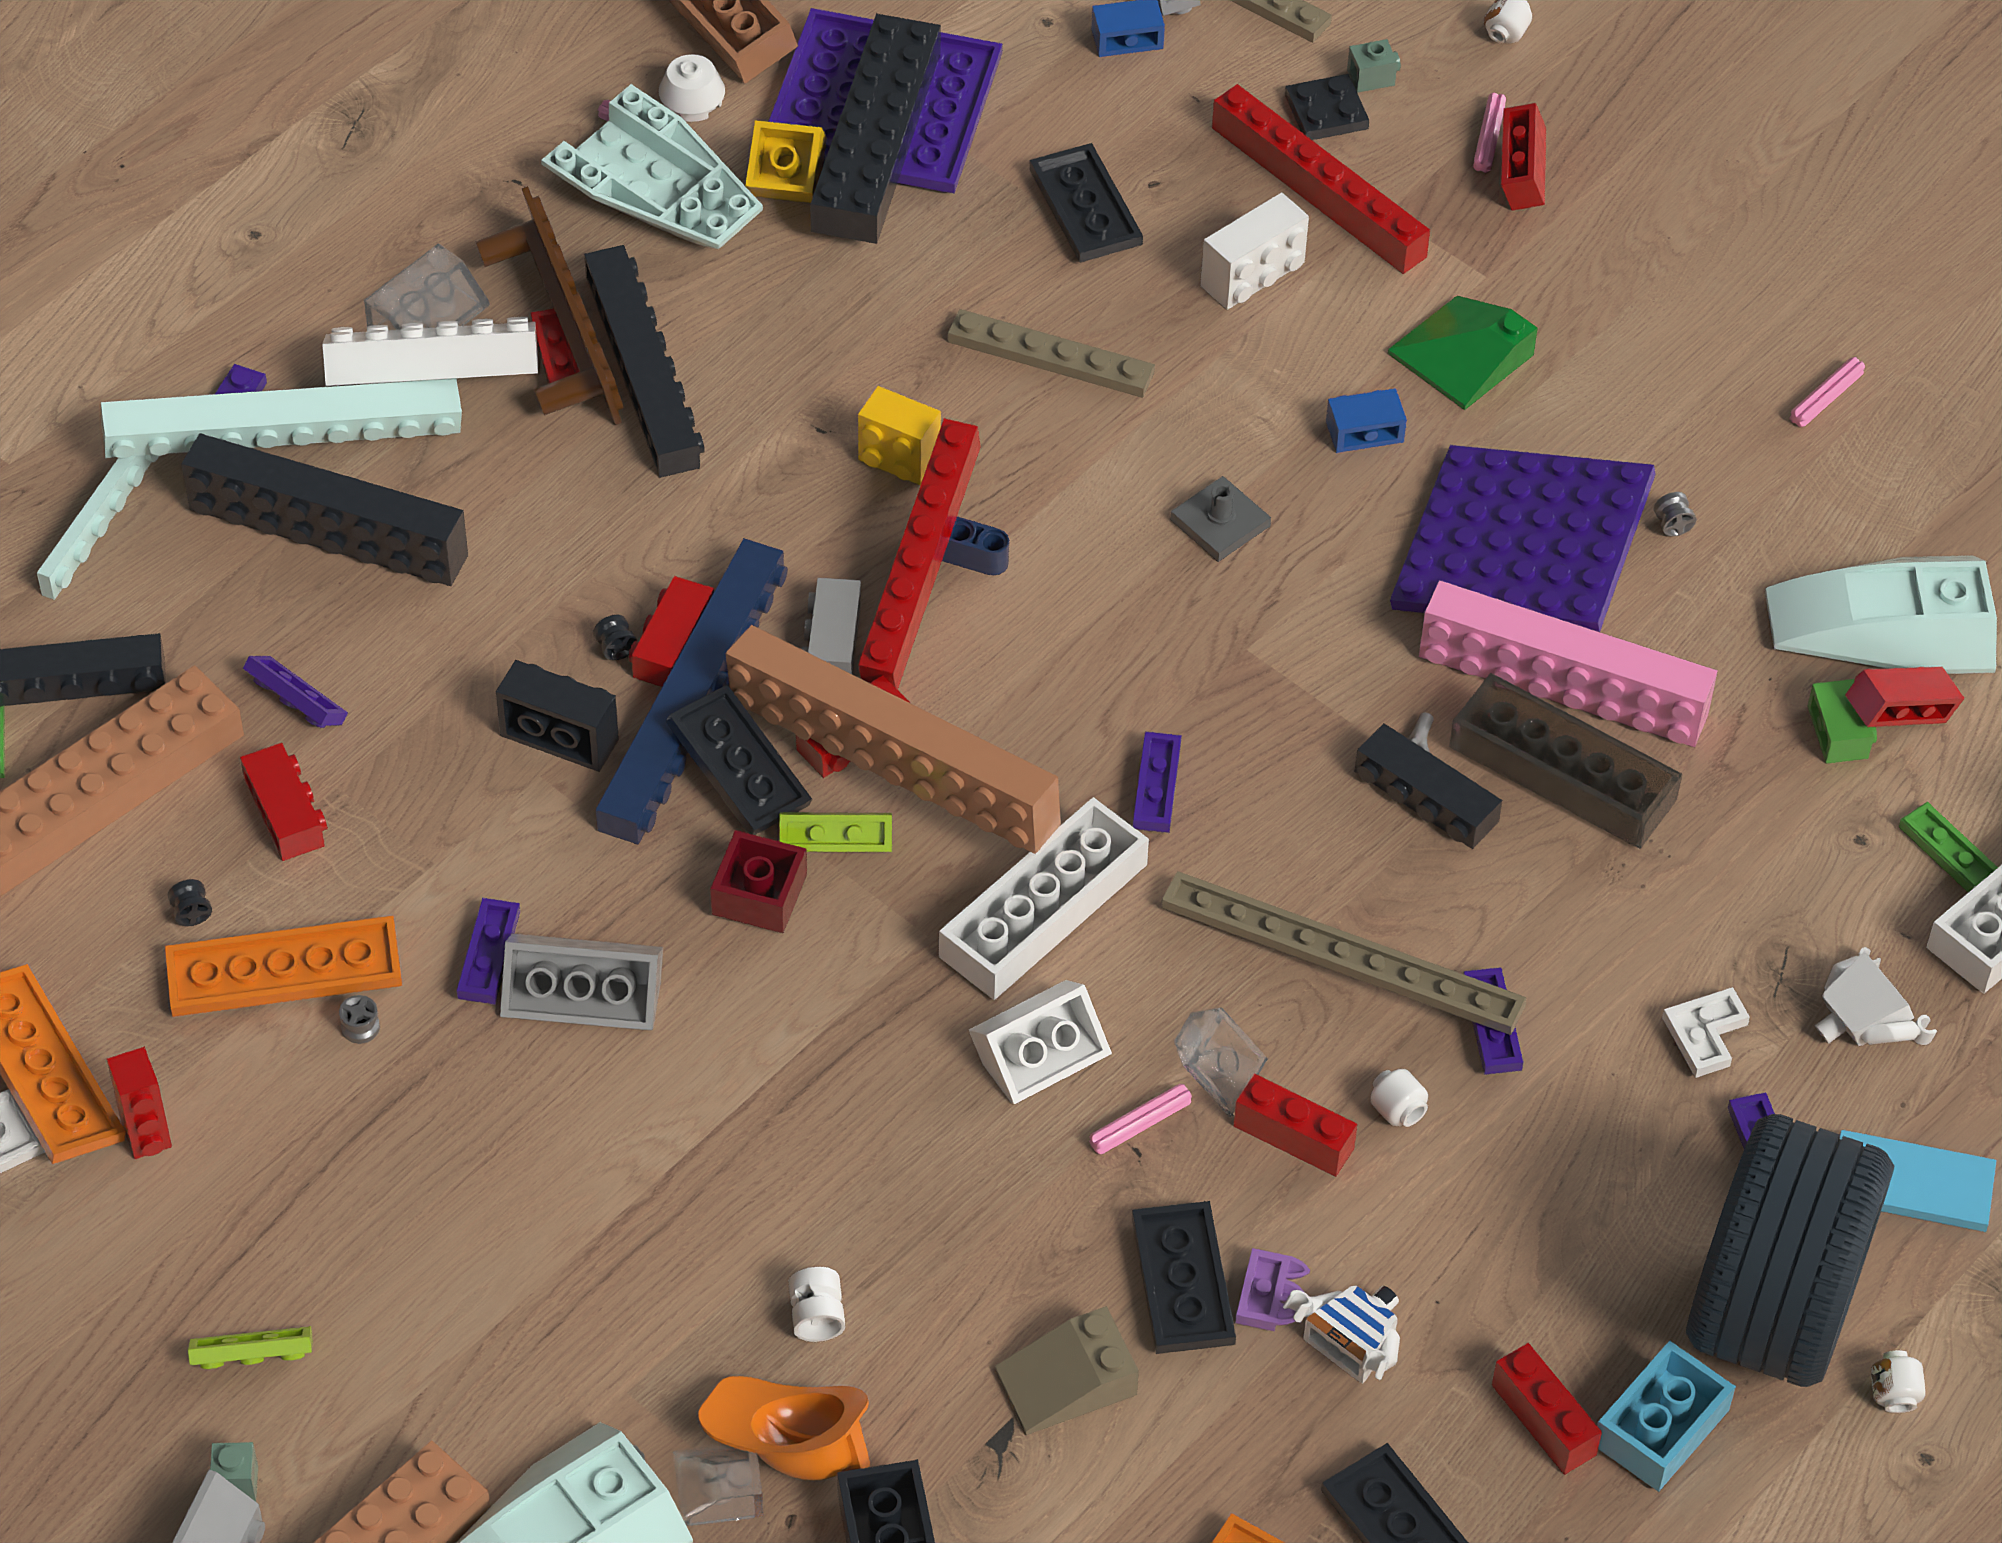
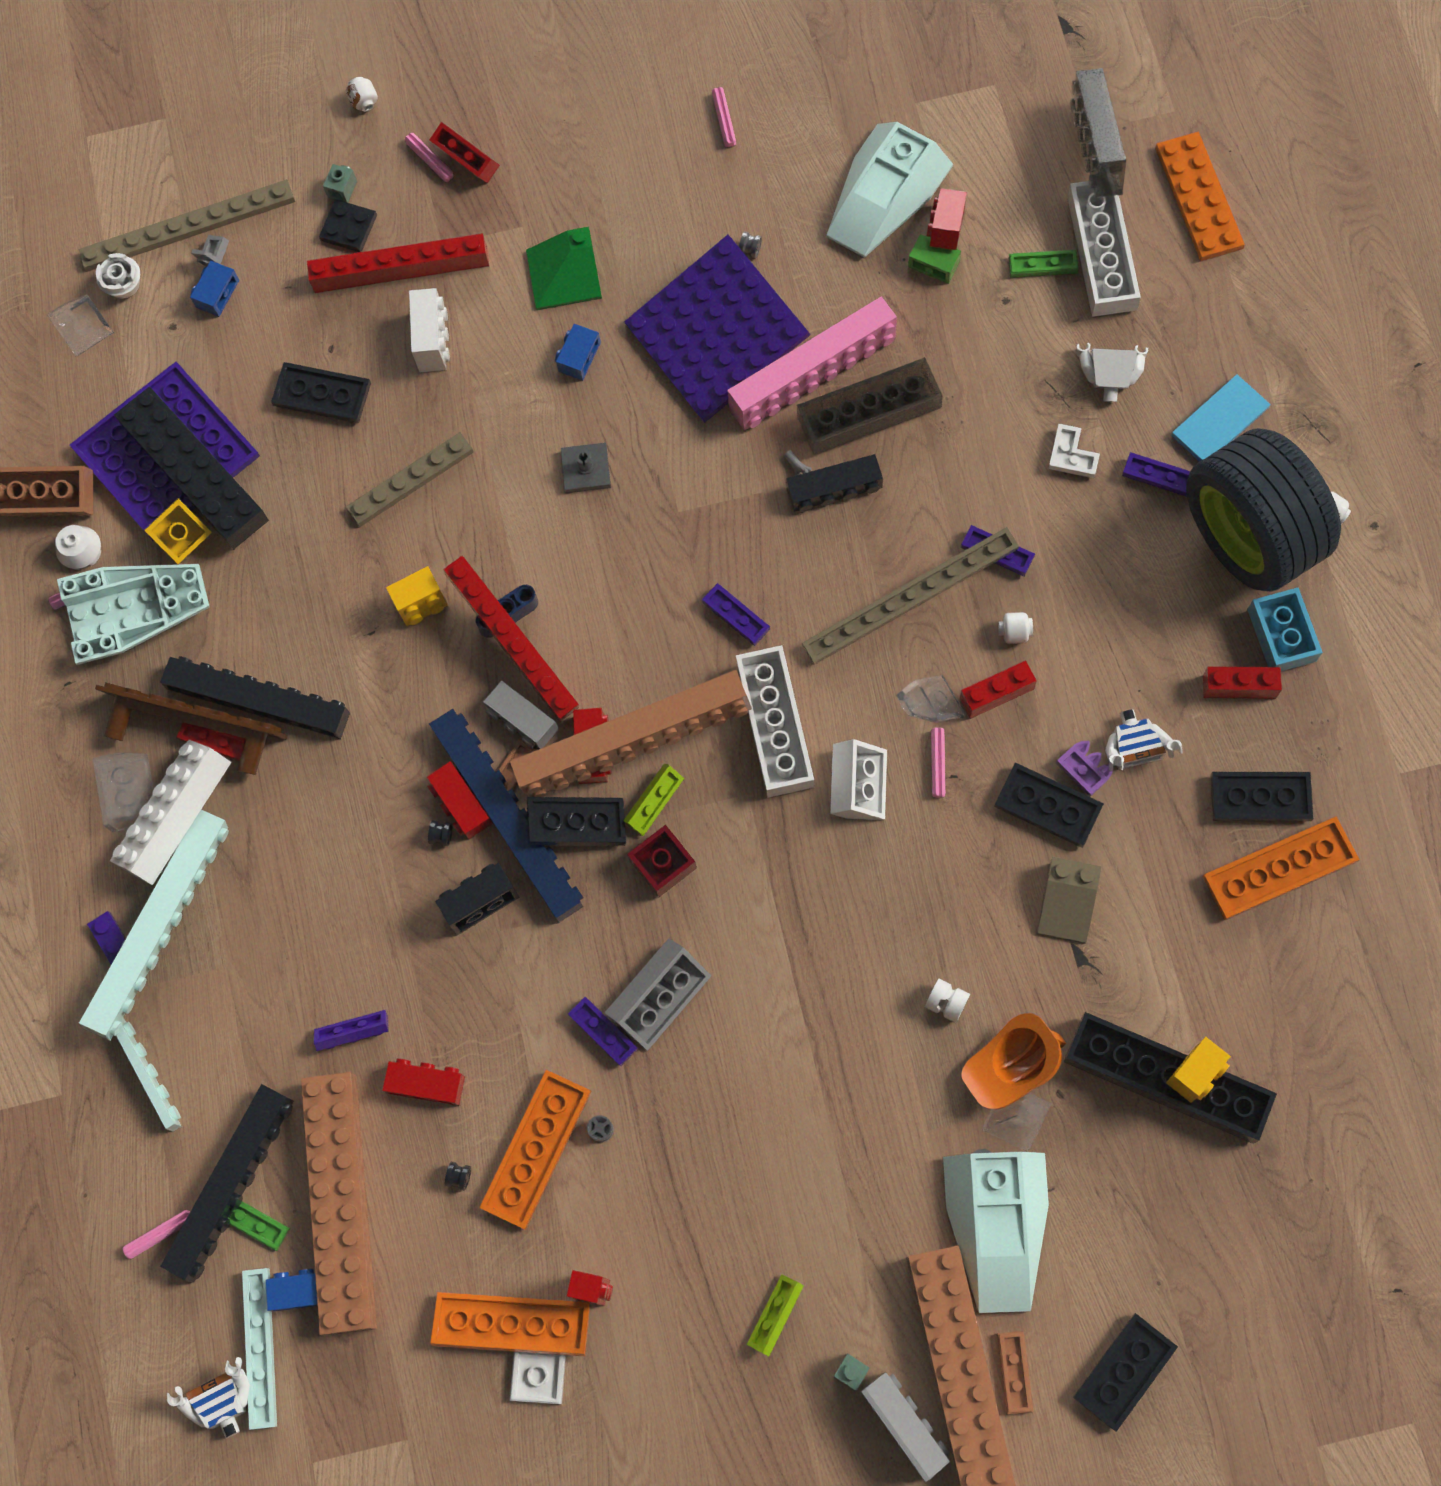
camera: 45 degrees left, 20 degrees up
black brick [181,433,468,587] -> none

